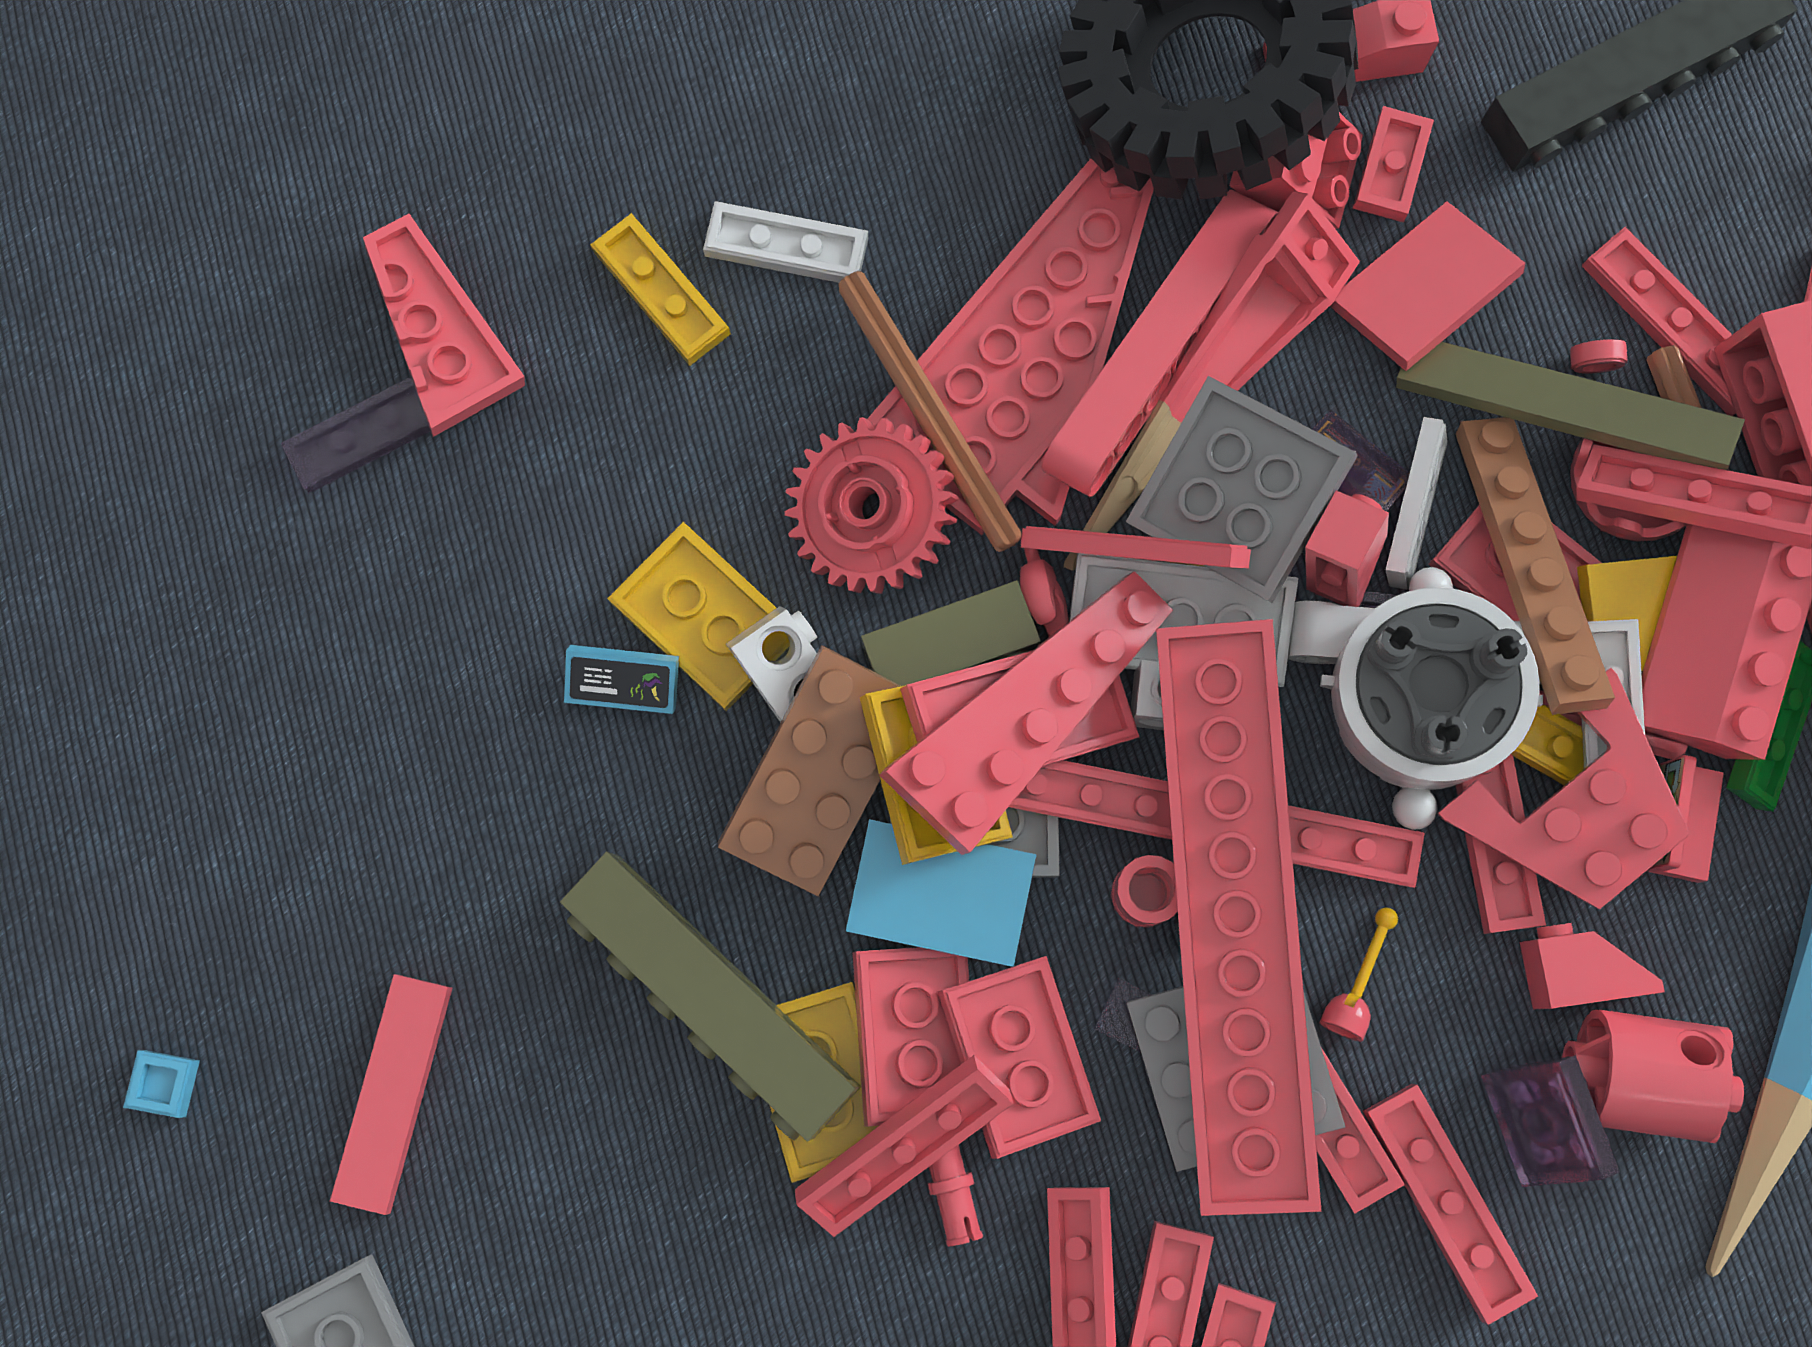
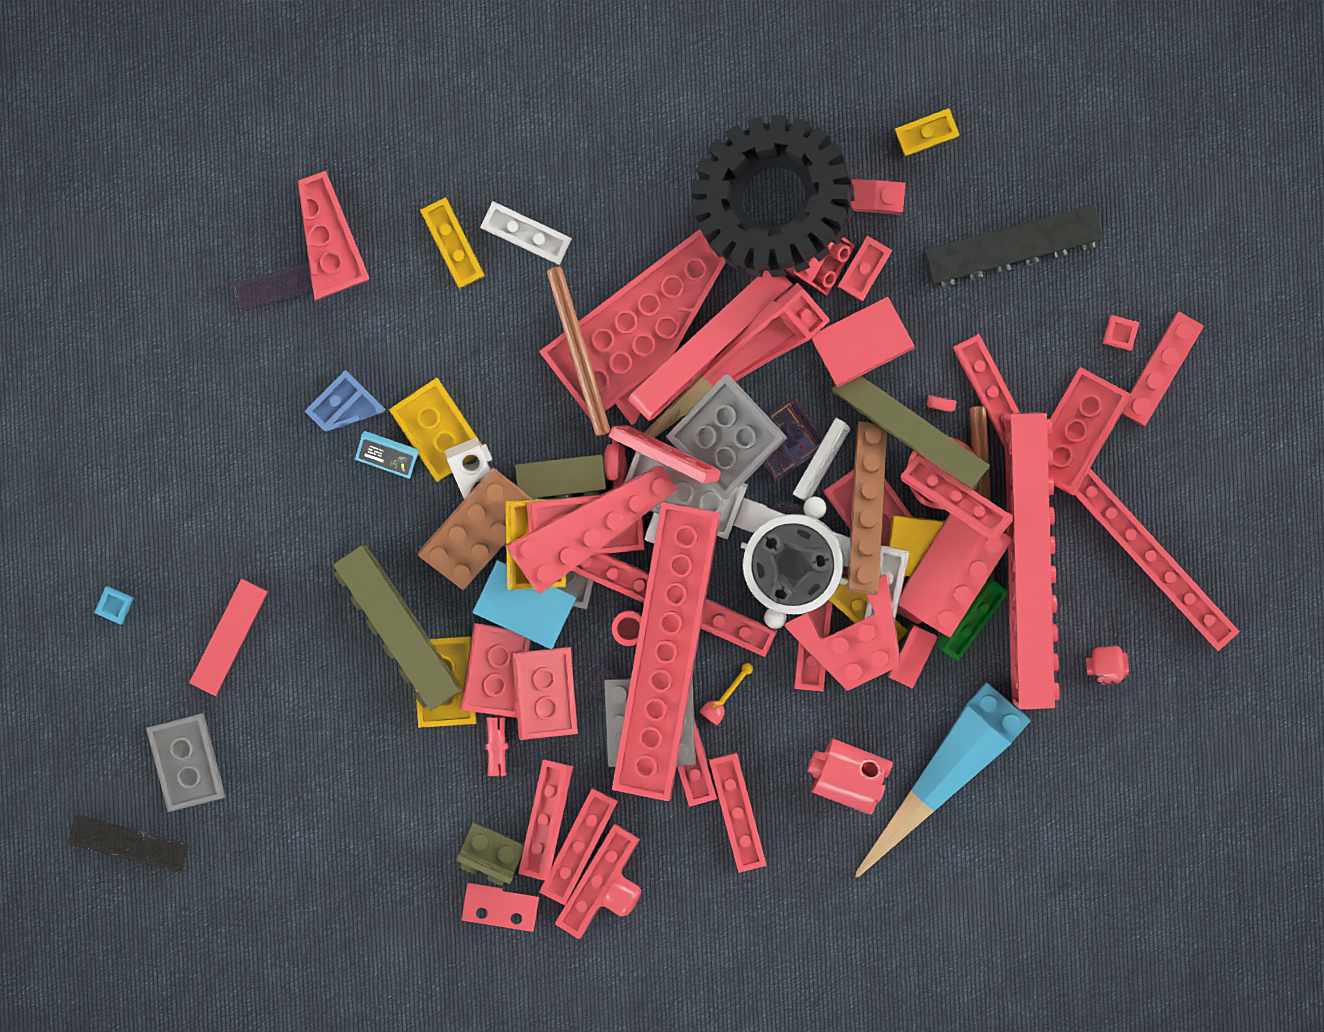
camera: 10 degrees right, 10 degrees up
coral gear [784,417,958,594] -> none
coral plate [795,1055,1014,1237] -> none
coral slope [1305,490,1389,607] -> none
clear purple plate [1481,1055,1620,1187] -> none
coral slope [1519,923,1665,1010] -> none
none -> medium blue wing [305,370,386,432]

